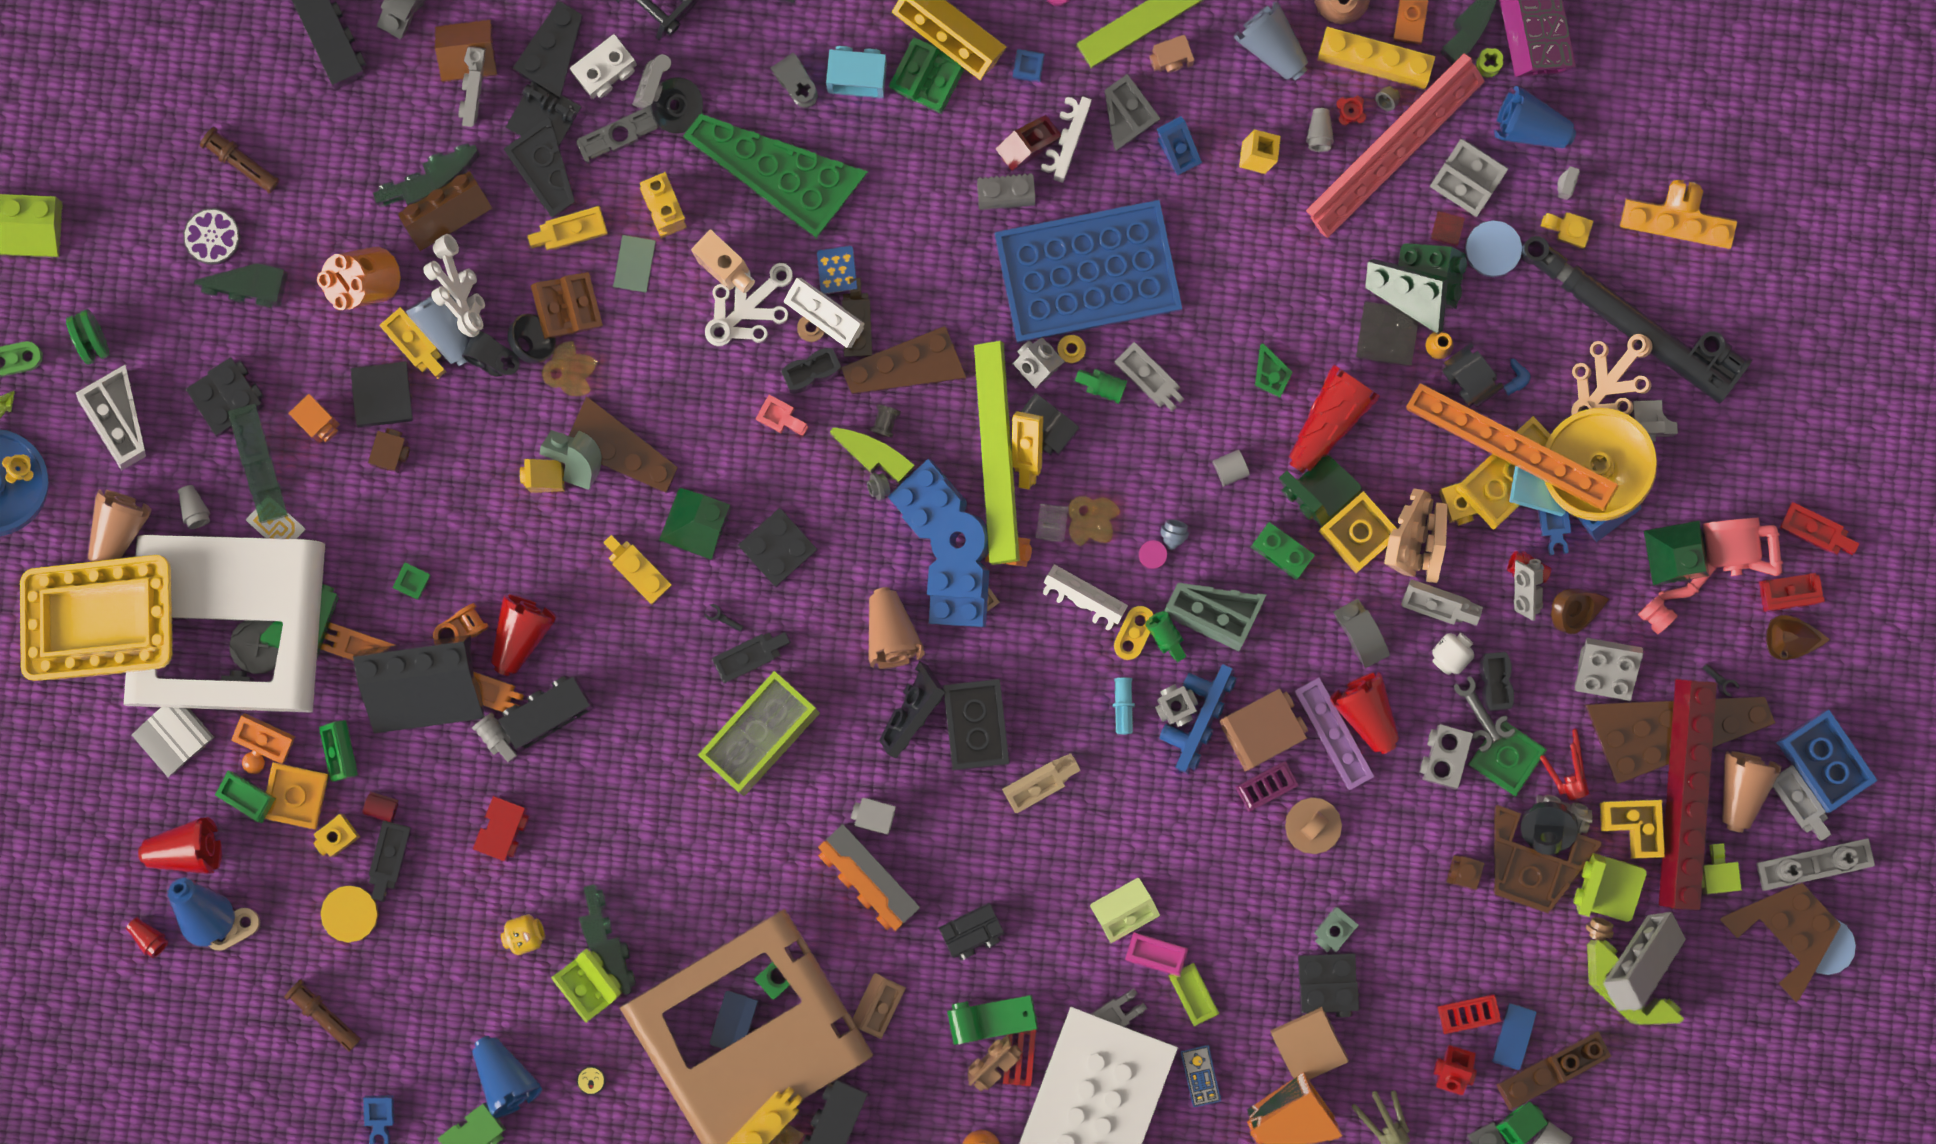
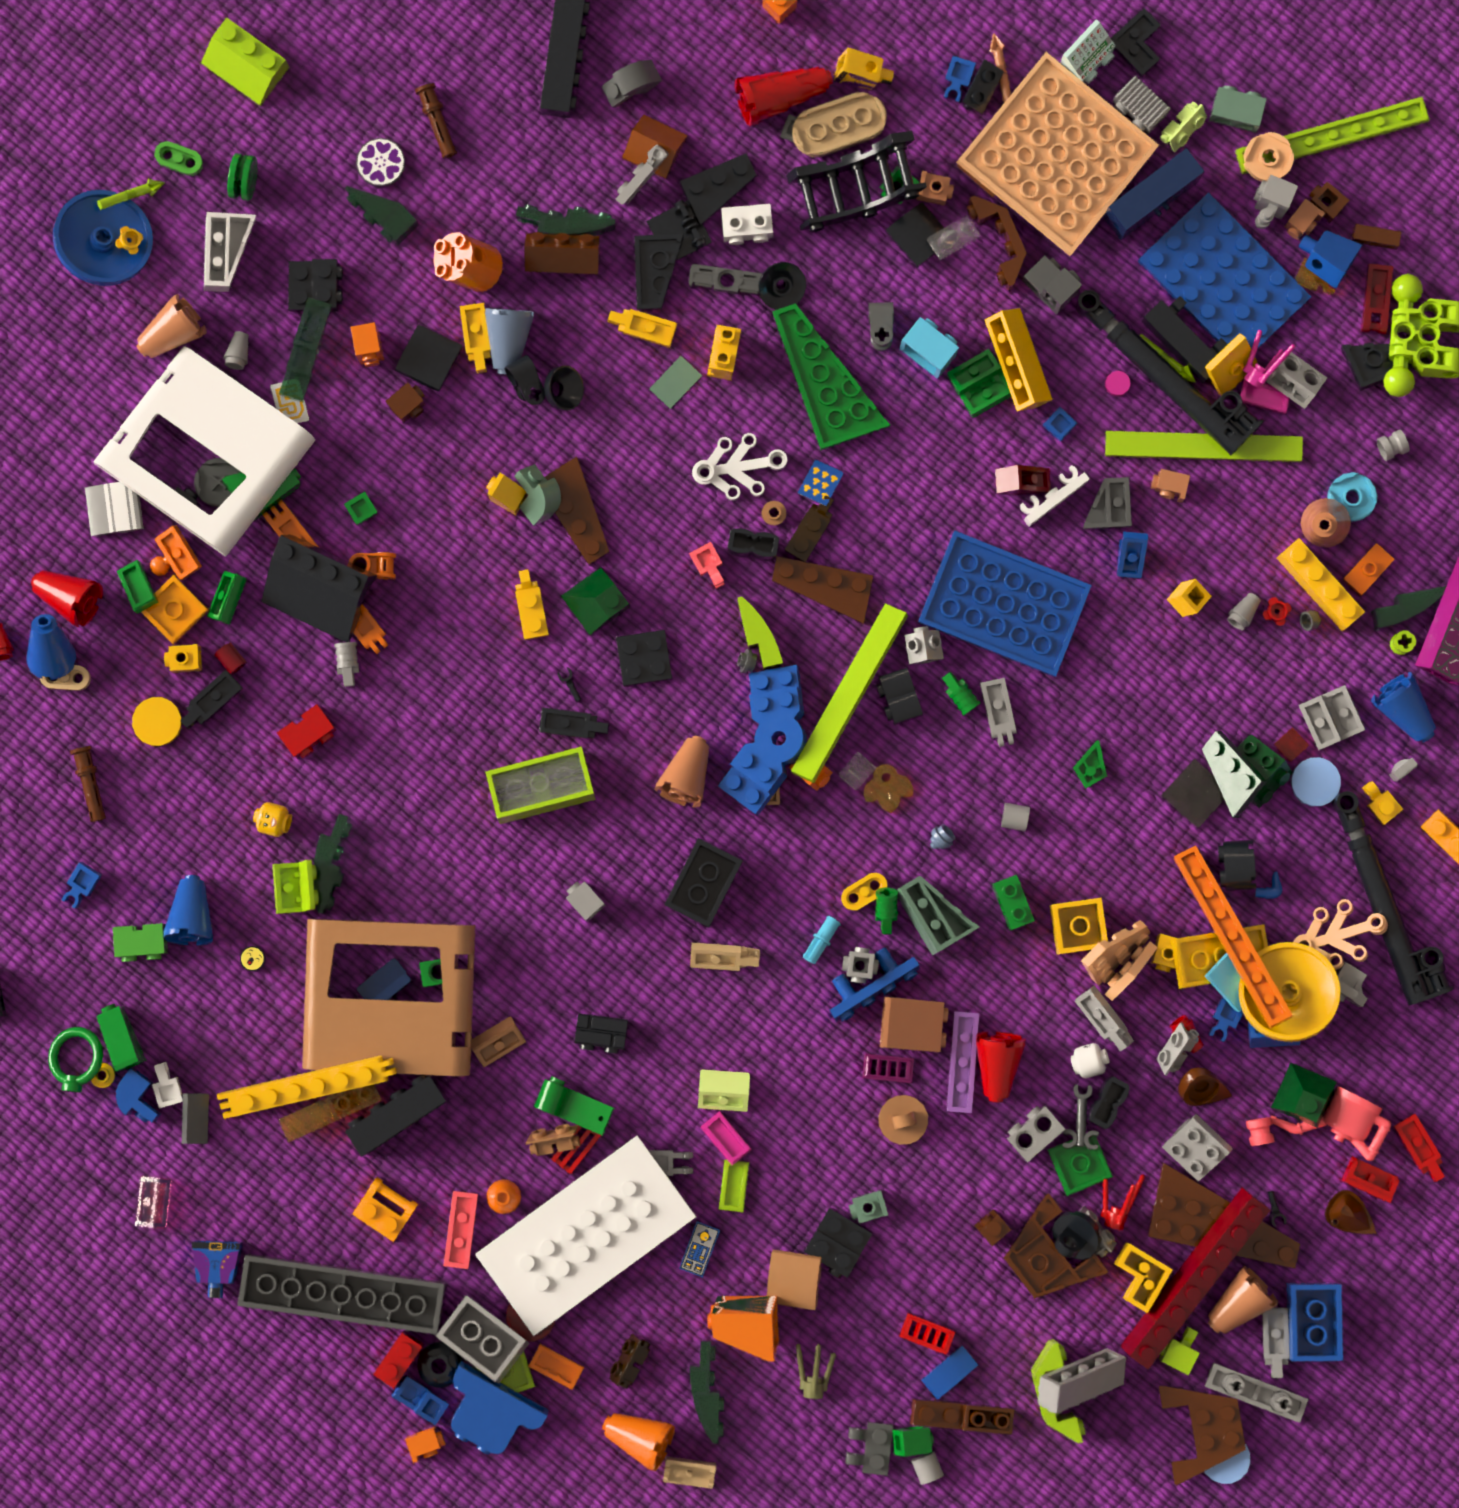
camera: 30 degrees right, 0 degrees up
yellow wedge [20,555,172,681] -> none
white plant [424,234,485,337] -> none
red cone [491,594,557,676] -> none
black brick [499,675,595,752] -> none
dark orange slope [530,272,603,339] -> none
clear yellow plate [542,341,597,396] -> none
light grey plate [632,54,671,109] -> none
light nougat torso [691,229,755,293] -> none
white plate [784,278,864,348] -> none
piece [818,824,920,931] -> none
clear smoke bush [869,404,901,439] -> none
black wing [879,661,945,758] -> none
flat silver brick [977,173,1035,210] -> none
yellow hinge [1012,411,1043,490] -> none
white plate [1043,564,1128,630] -> none
yellow plate [1058,335,1086,363] -> none
dark pink tile [1139,540,1167,569] -> none
sand blue cone [1233,1,1308,80] -> none
dark green bracket [1279,455,1362,527] -> none
red cone [1288,365,1380,473] -> none
coral plate [1306,54,1485,238] -> none
dark grey brick [1334,599,1390,669] -> none
light orange cone [1426,332,1454,359] -> none
red brick [1433,1045,1477,1096] -> none
lime bracket [1574,853,1646,922] -> none
medium nougat plate [1586,917,1614,941] -> none

